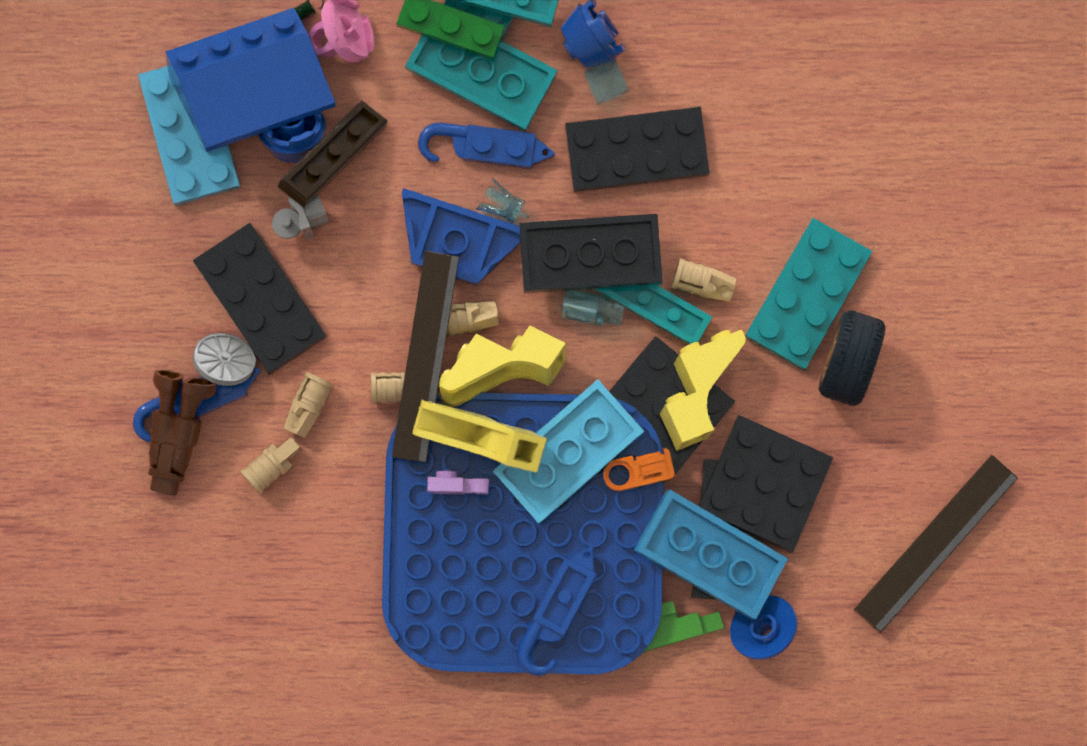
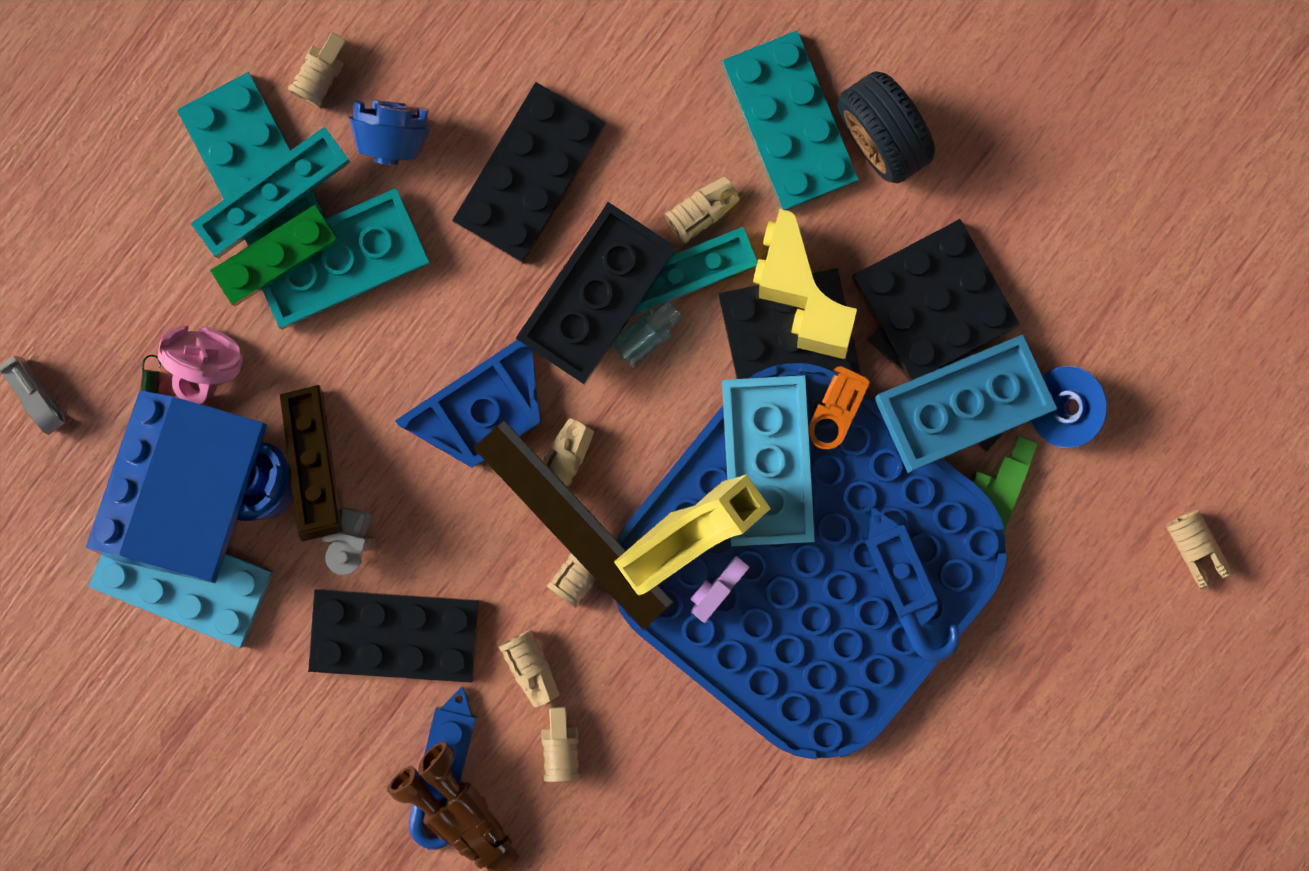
camera: 55 degrees left, 5 degrees up
light grey wheel [193,333,256,386] -> none
blue plate [418,122,555,169] -> none
light yellow arch [439,326,567,407] -> none
clear light blue piece [476,178,529,224] -> none
clear light blue tile [584,61,629,105] -> none
dark brown tile [853,455,1018,633] -> none

